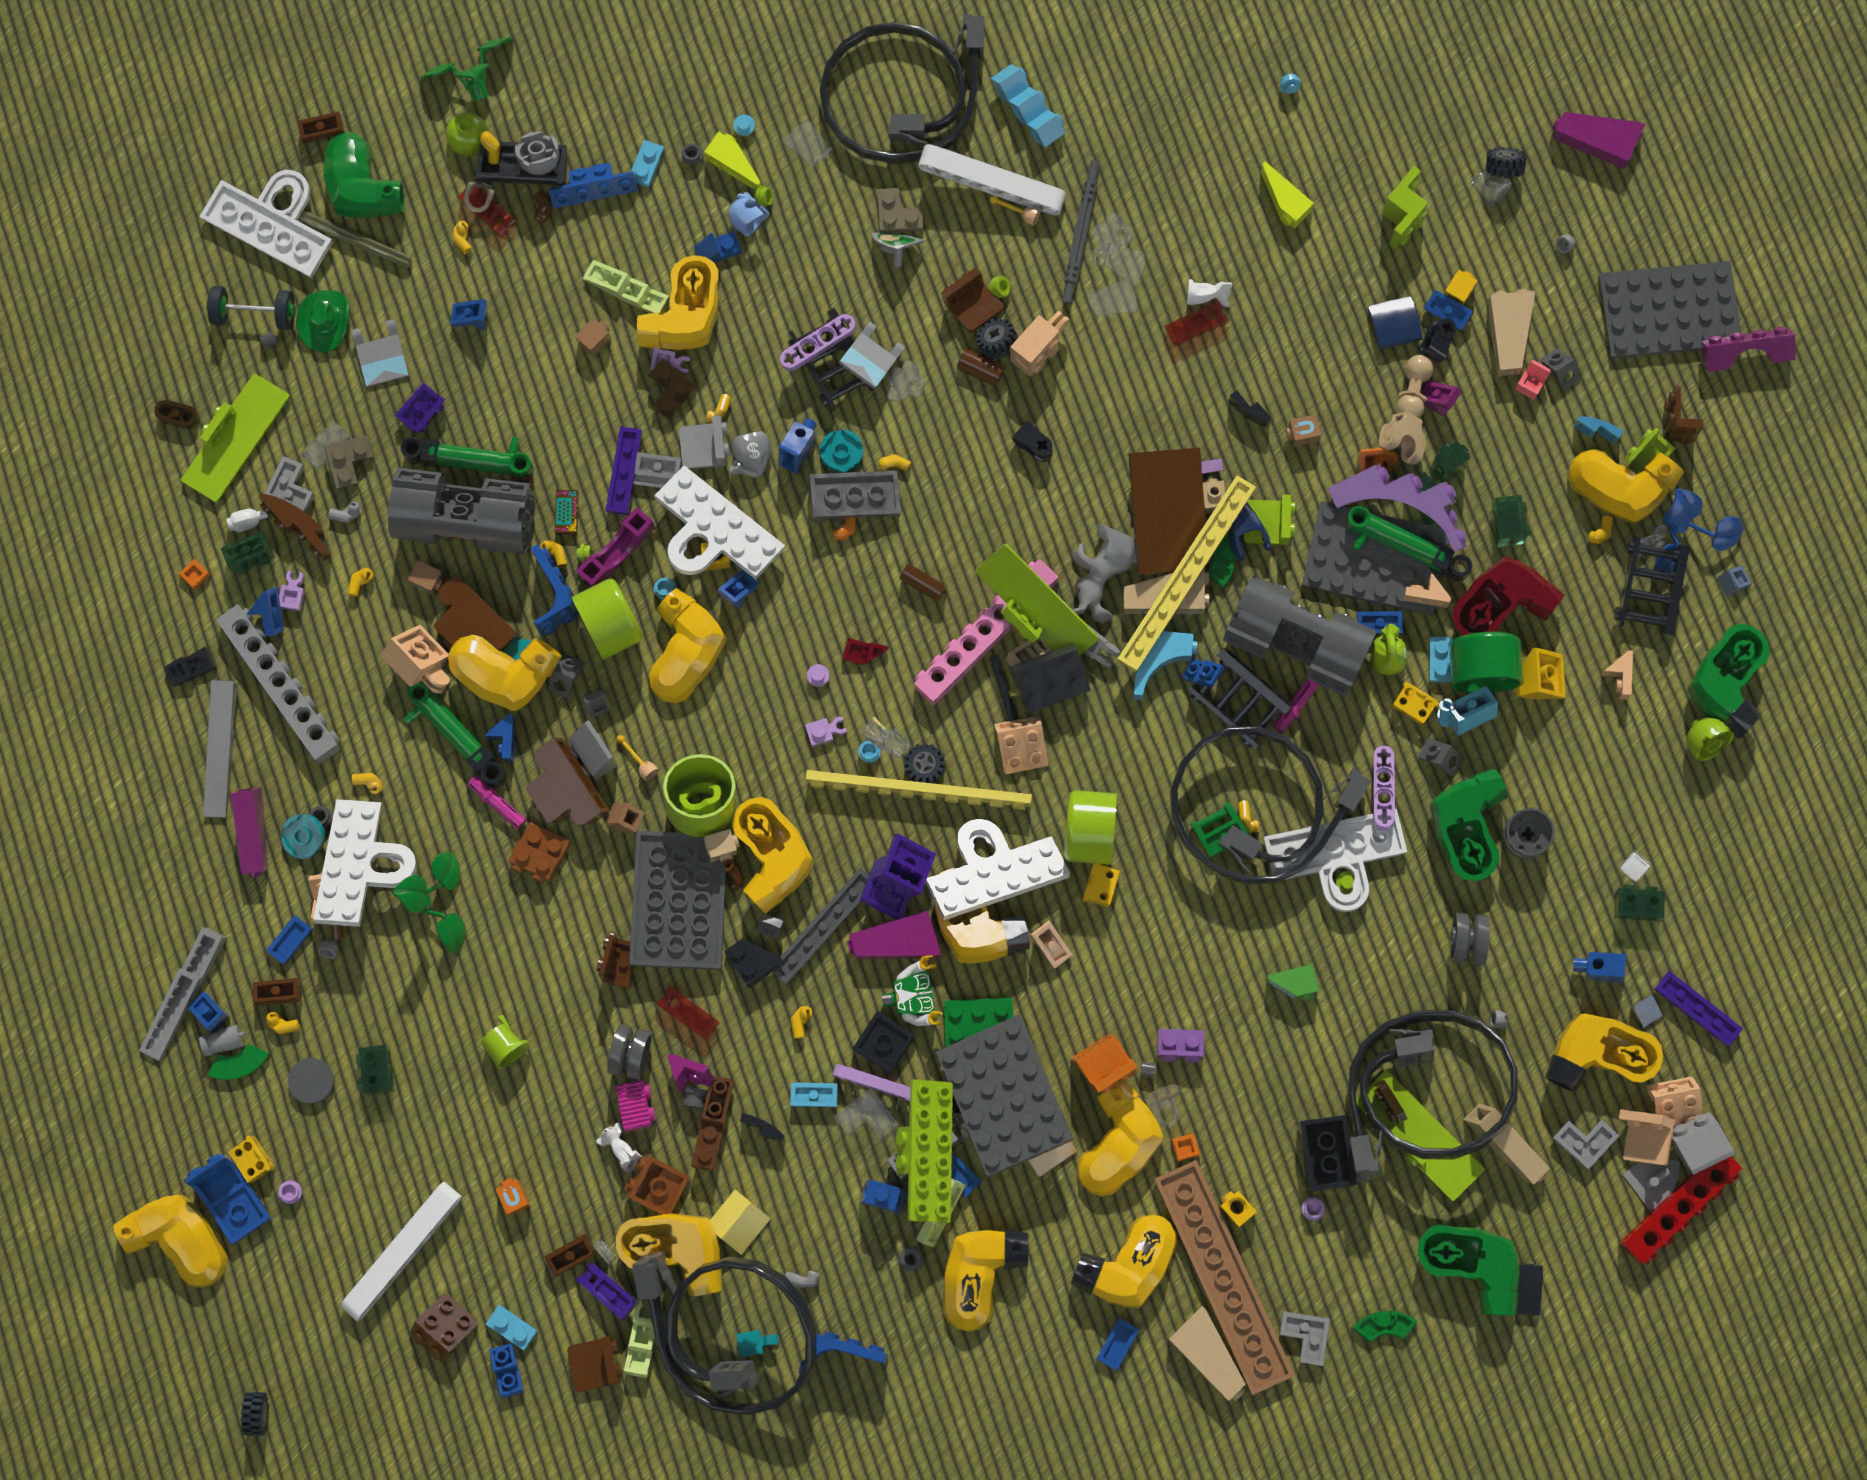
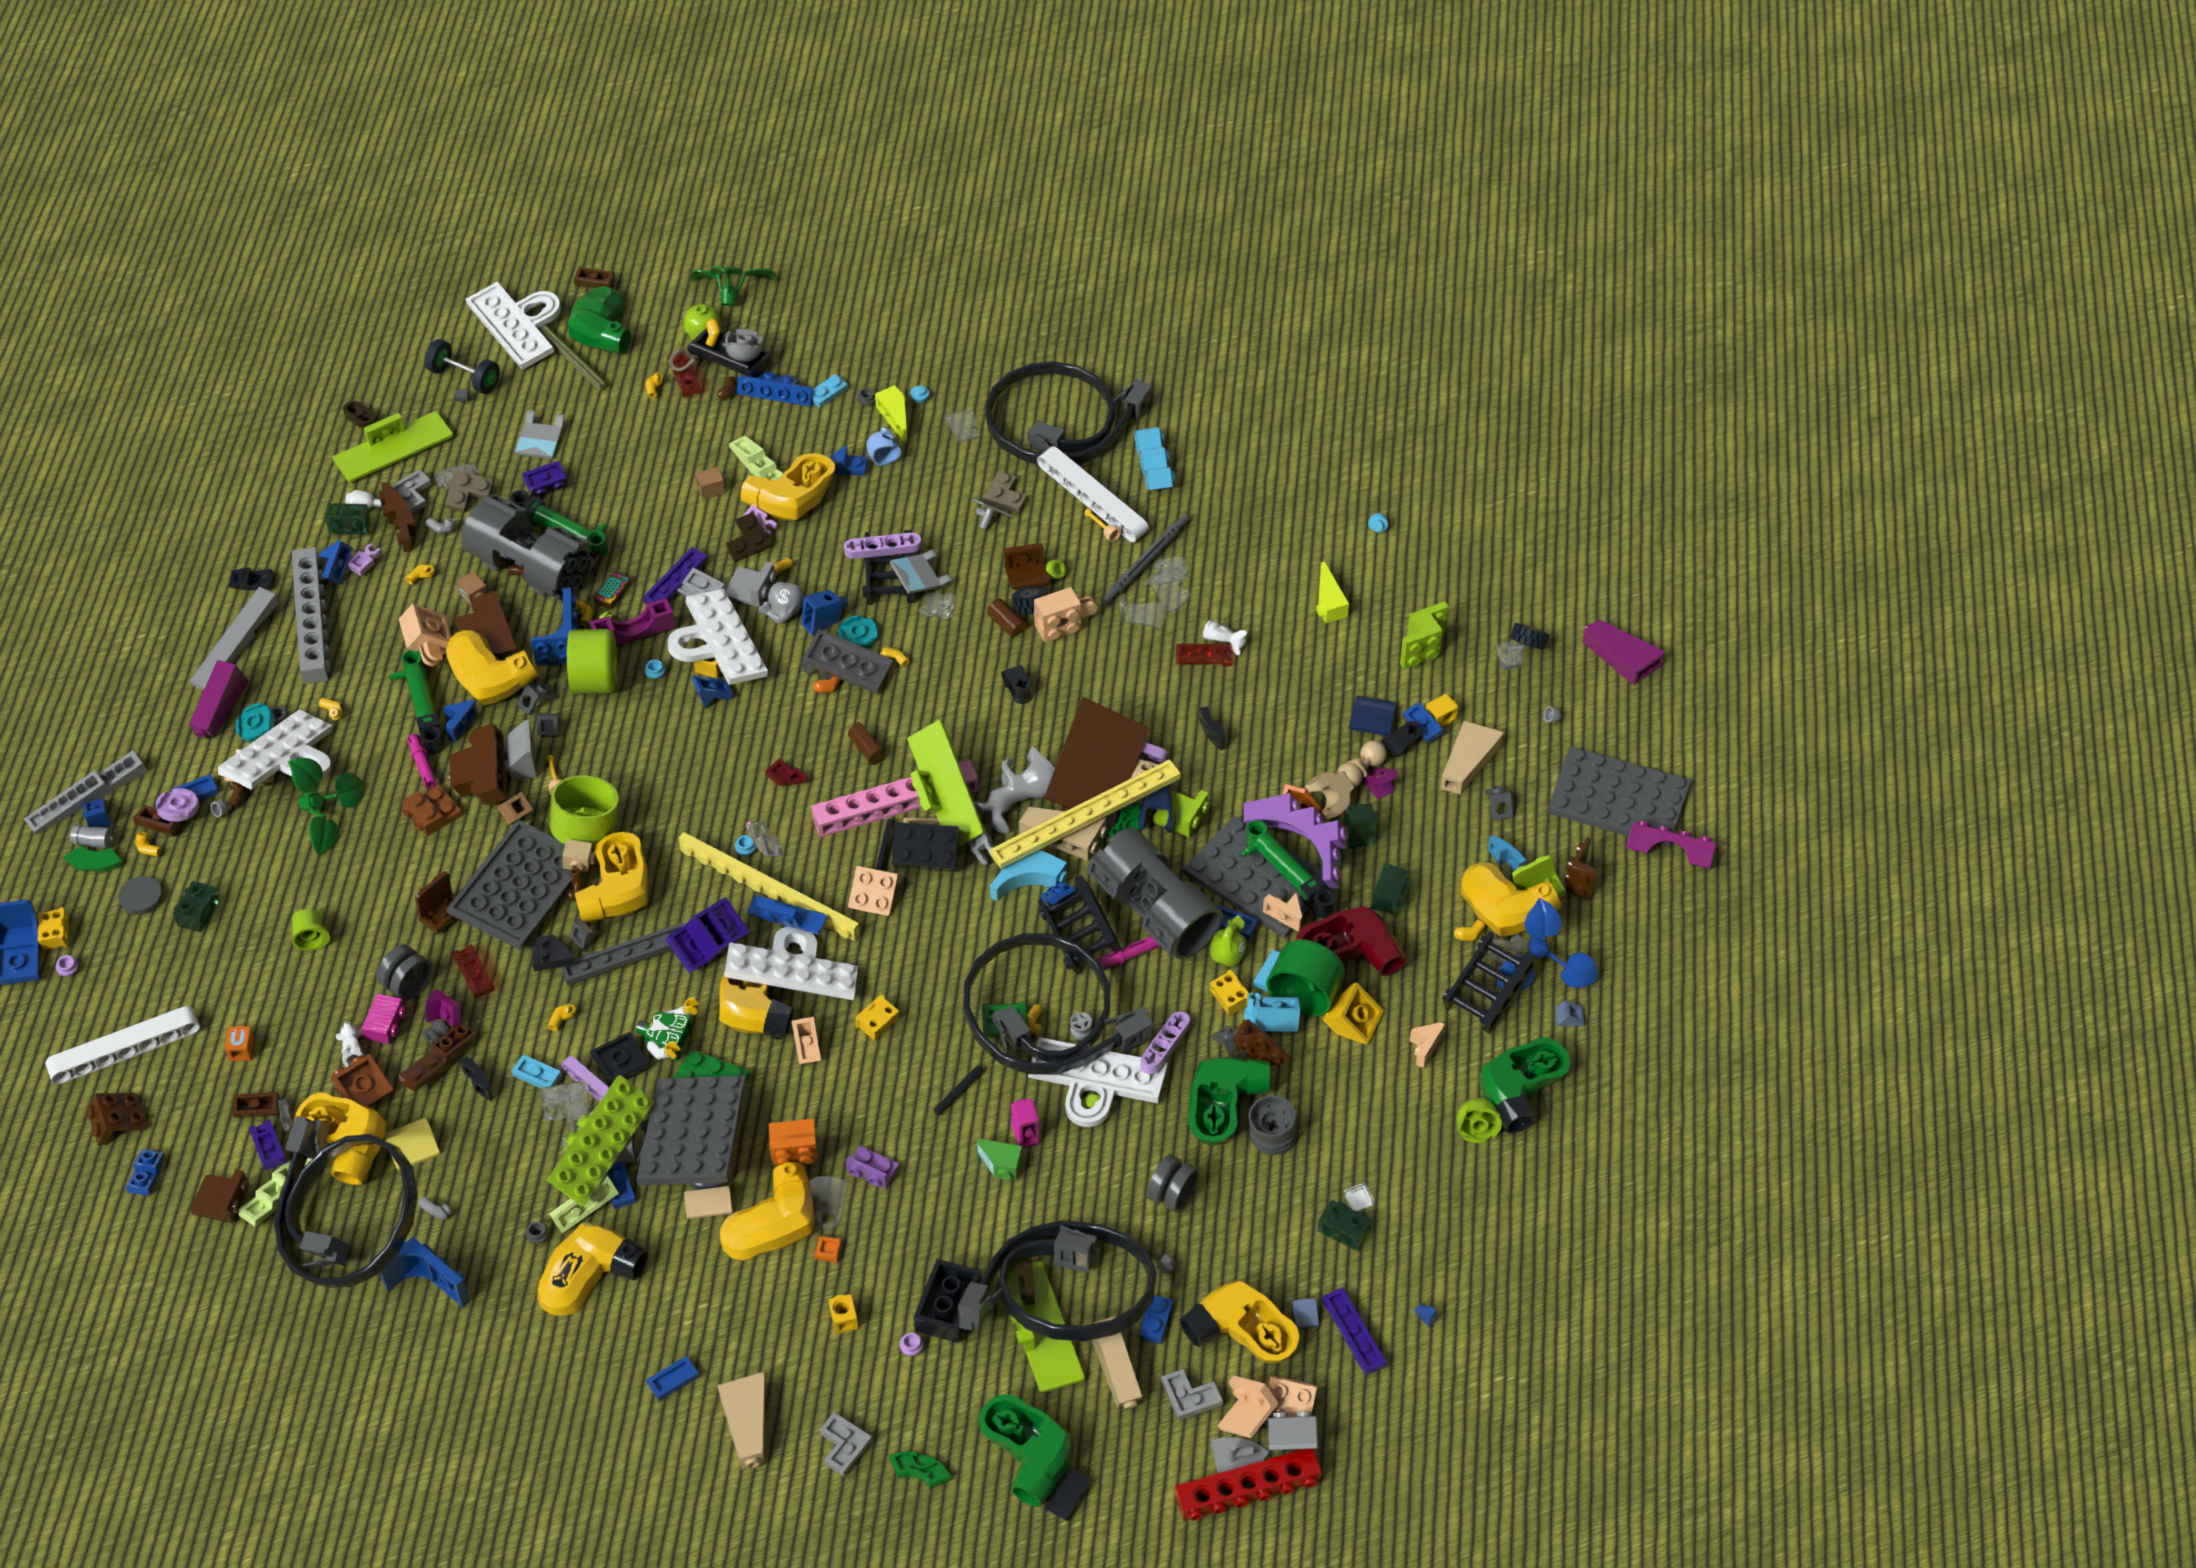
camera: 20 degrees right, 25 degrees down
orange tile [179,559,211,591] -> none
green hat [296,290,349,353] -> none
blue slope [450,299,487,330] -> none
medium azure plate [486,1305,538,1351] -> none
yellow piece [648,588,727,703] -> none
teal plate [736,1330,779,1357] -> none
lime plate [754,185,773,207] -> none
lavender plate [805,717,847,747] -> none
lavender plate [807,664,830,687] -> none
magenta slope [847,911,941,959] -> none
blue torso [859,1180,908,1215] -> none
black wheel [904,743,945,784] -> none
lime piece [1064,790,1117,865] -> none
yellow piece [1070,1214,1178,1308] -> none
dark grey piece [1140,1062,1156,1078] -> none
medium nougat plate [1154,1160,1295,1395] -> none
medium nougat brick [1286,415,1321,447] -> none
coral bracket [1515,360,1551,400] -> none
blue torso [1573,952,1626,984] -> none
none -> lavender tile [156,788,199,822]
none -> blue bracket [747,895,828,935]
none -> black bar [933,1065,983,1115]
none -> dark pink brick [1011,1099,1040,1149]
none -> light grey wheel [1070,1012,1092,1040]
none -> blue plate [1139,1296,1173,1344]
none -> reddish brown bracket [1233,1019,1291,1066]
none -> blue tile [1414,1303,1437,1327]

